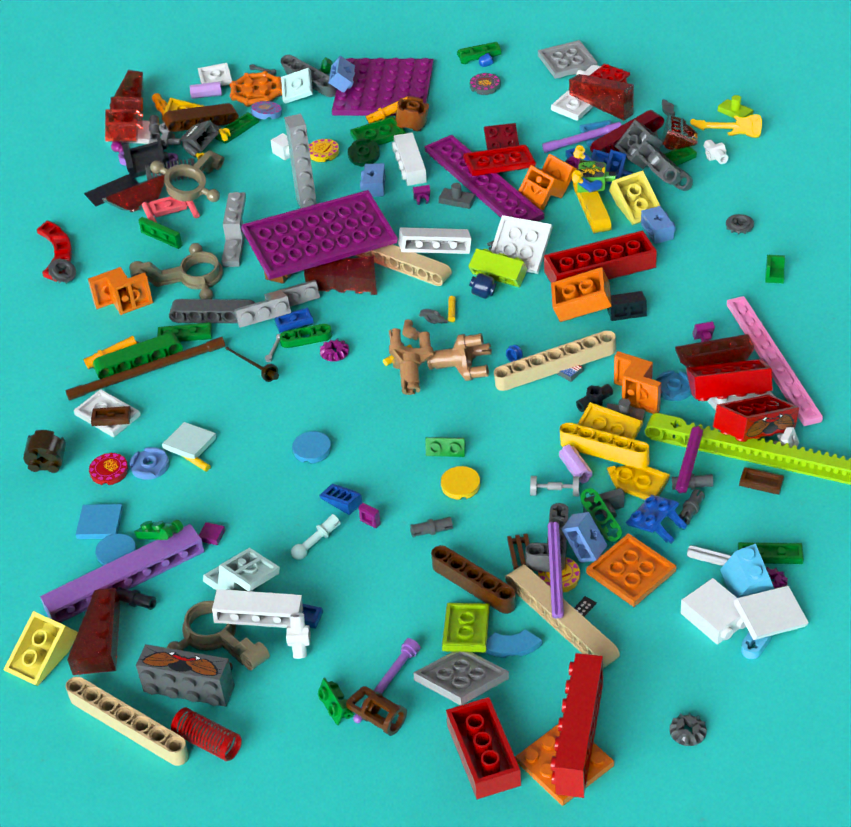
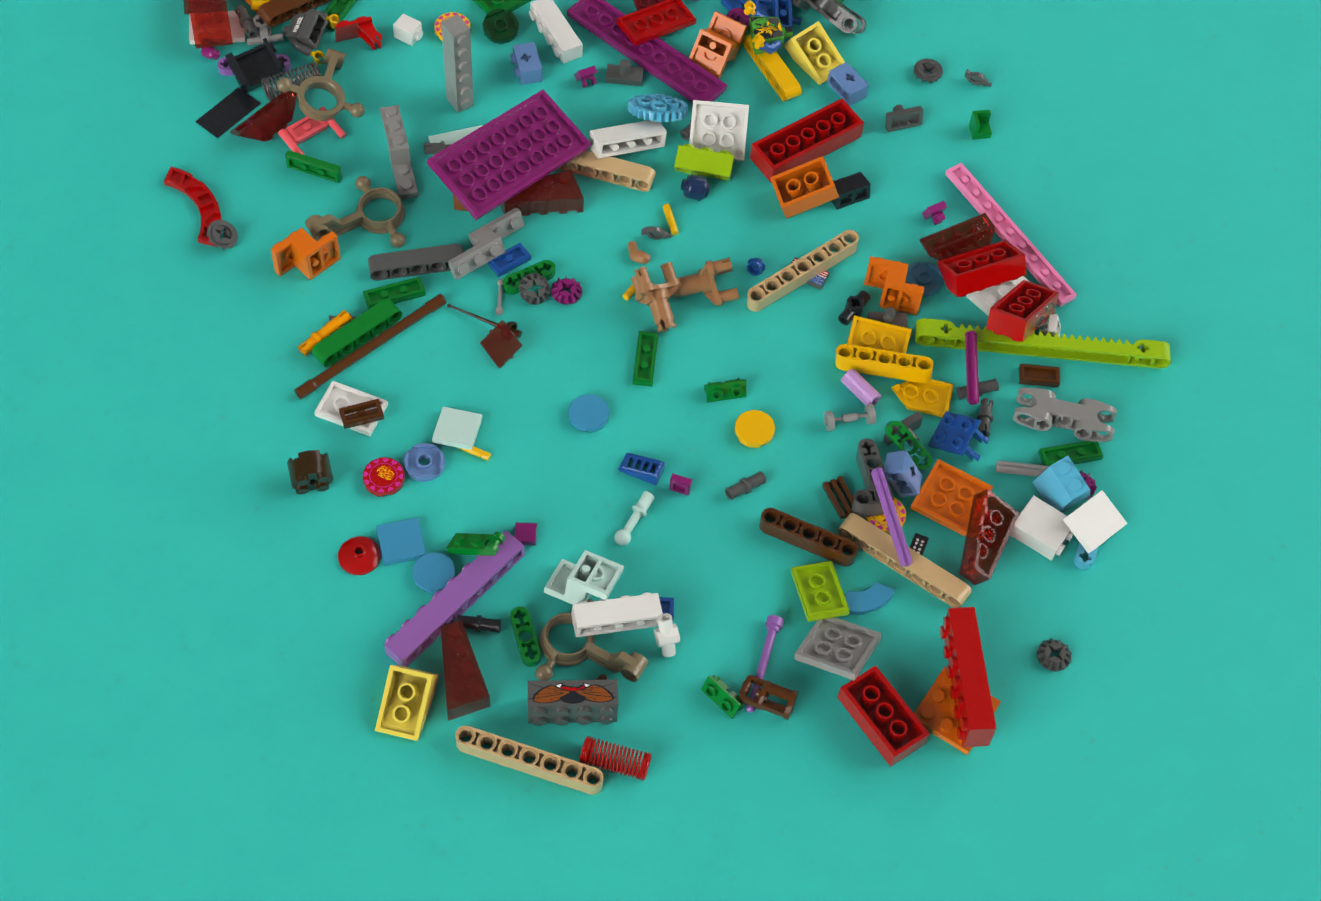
camera: 25 degrees left, 15 degrees up
none -> red plate [335,16,382,50]
none -> red dish [338,536,381,575]
none -> clear red piece [480,320,523,368]
none -> green beam [510,607,541,667]
none -> dark grey gear [519,273,550,305]
none -> medium azure gear [628,93,688,122]
none -> green tile [632,331,659,387]
none -> dark grey tile [885,105,923,132]
none -> clear red wedge [959,489,1019,585]
none -> dark grey piece [965,69,991,87]
none -> light grey piece [1013,387,1117,442]

